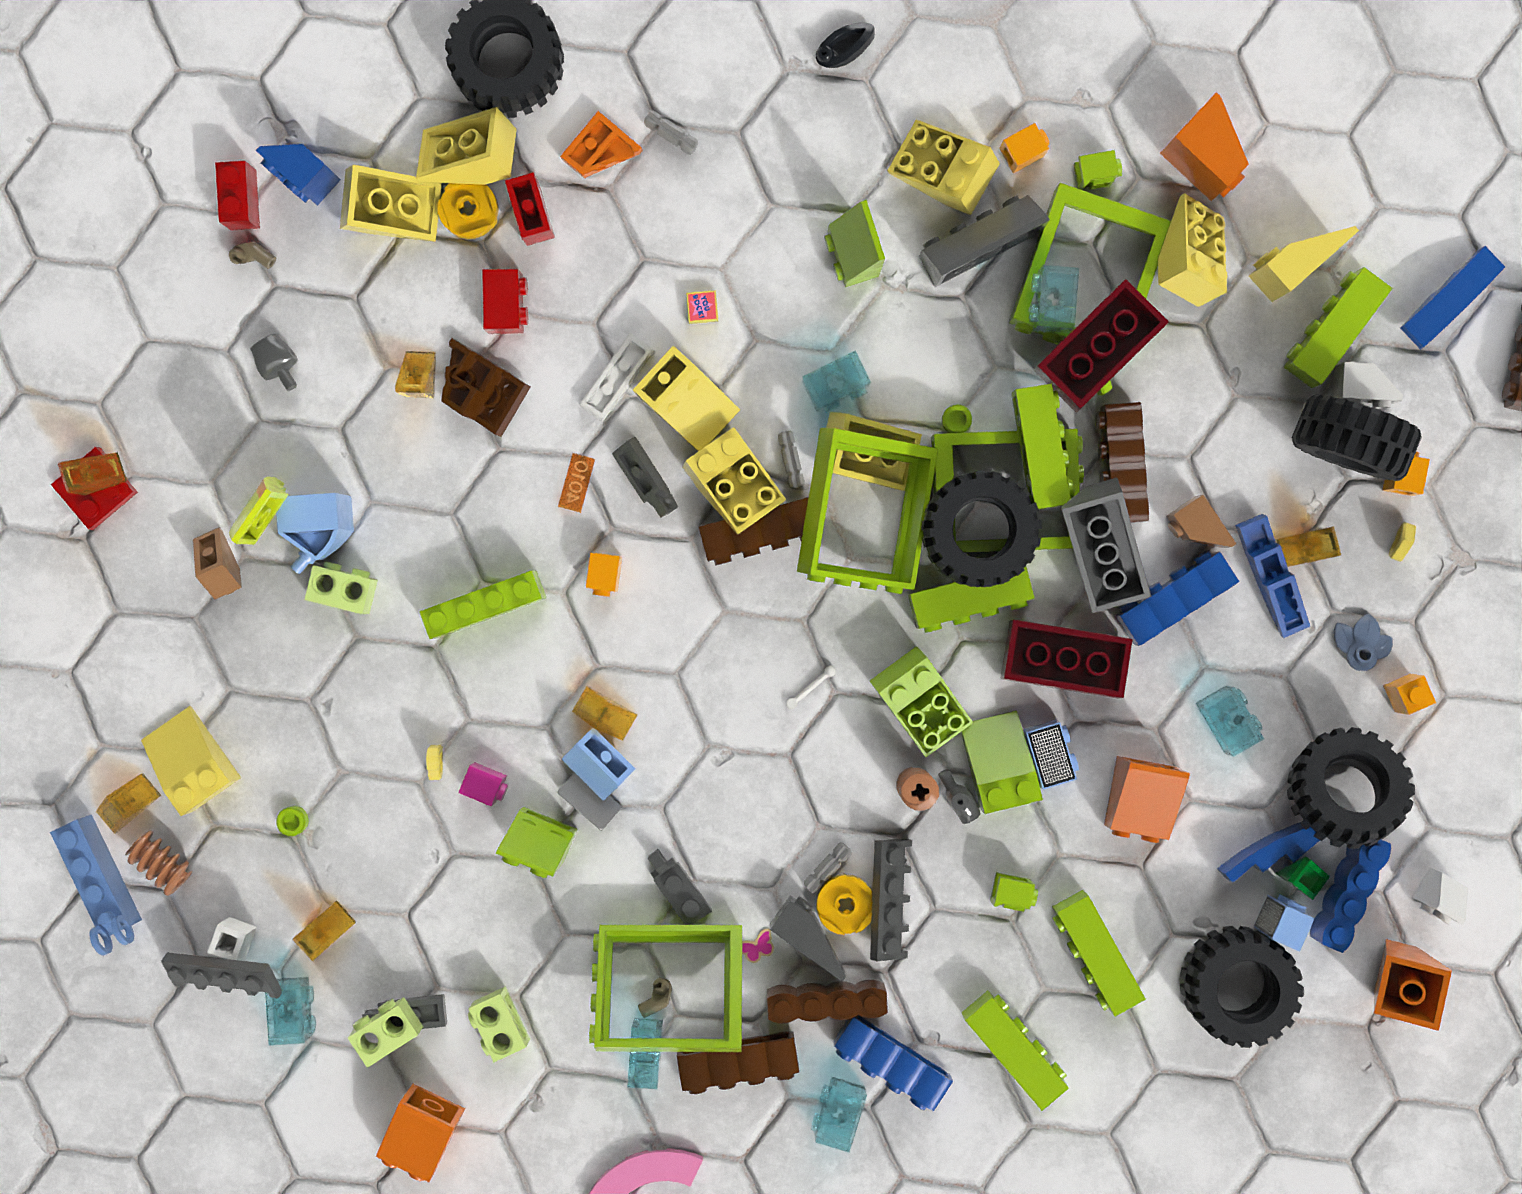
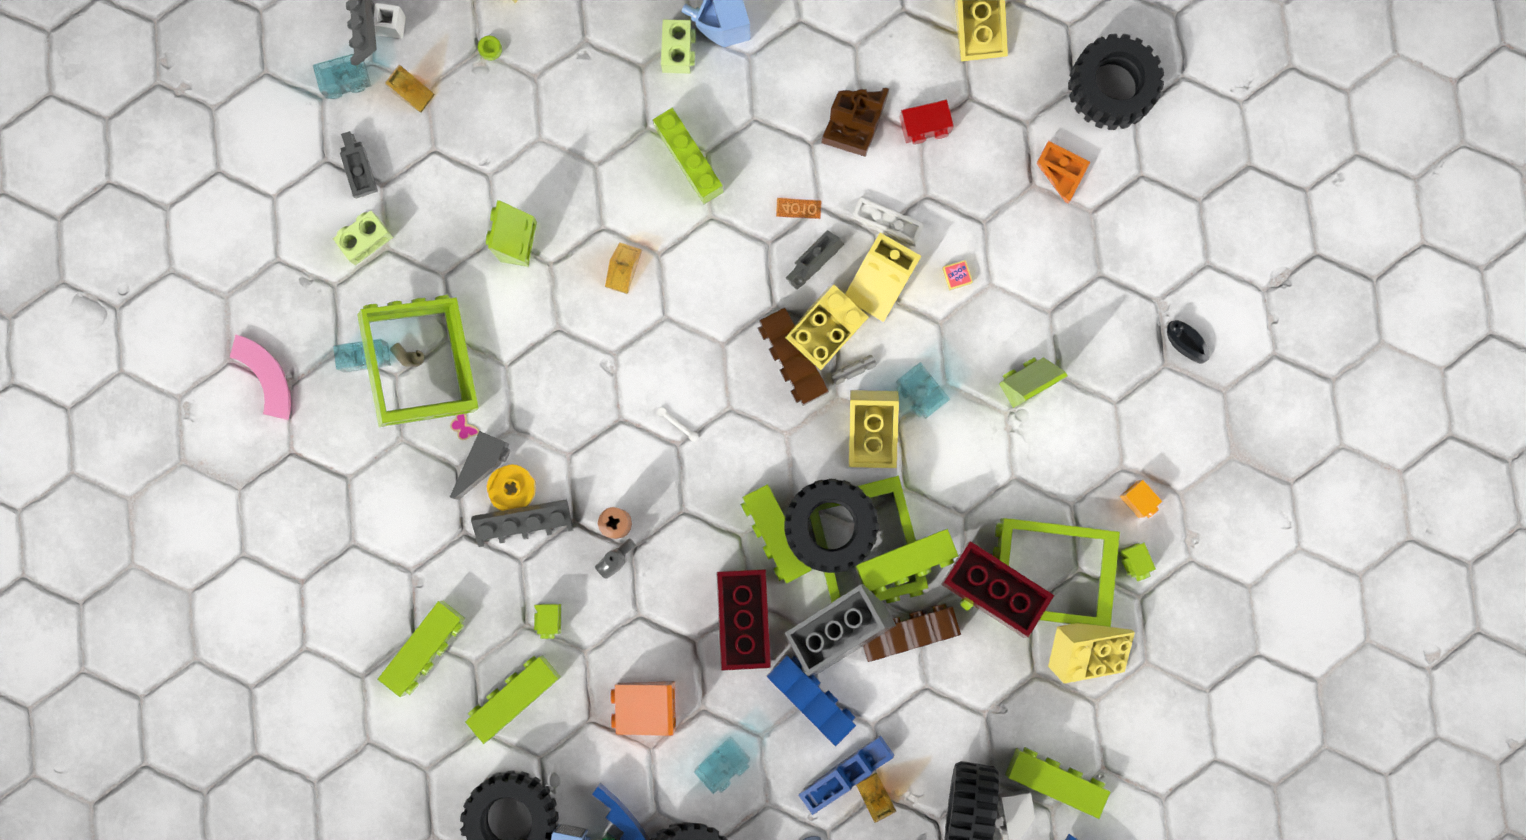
camera: 75 degrees right, 5 degrees down
yellowish green brick [348,997,423,1068] -> none
orange slope [376,1084,465,1182] -> none
clear yellow slope [395,351,436,398] -> none
light yellow slope [416,107,516,185] -> none
light yellow tile [426,745,443,780] -> none
yellow plate [437,183,499,239] -> none
dark pink brick [458,762,508,806] -> none
red brick [505,172,555,246] -> none
light grey slope [557,772,623,831] -> none
light blue brick [562,727,635,801] -> none
light orange brick [586,552,622,597] -> none
light grey axle [644,110,698,155] -> none
dark grey hinge [648,849,712,925] -> none
reddish brown brick [676,1031,799,1094] -> none
reddish brown brick [767,980,888,1023] -> none
lime window [797,428,938,594] -> none
light grey axle [804,842,852,893] -> none
clear light blue brick [811,1076,867,1153] -> none
blue brick [833,1015,953,1111] -> none
lime slope [870,646,973,757] -> none
light yellow slope [887,120,1000,215] -> none
dark grey slope [919,195,1050,287] -> none
lime tile [942,404,972,433] -> none
lime slope [961,710,1043,814] -> none
brick [1023,720,1079,790] -> none
clear light blue brick [1029,265,1079,333] -> none
orange slope [1160,92,1249,201] -> none
medium nougat slope [1166,495,1236,548] -> none
light yellow slope [1249,226,1359,302] -> none

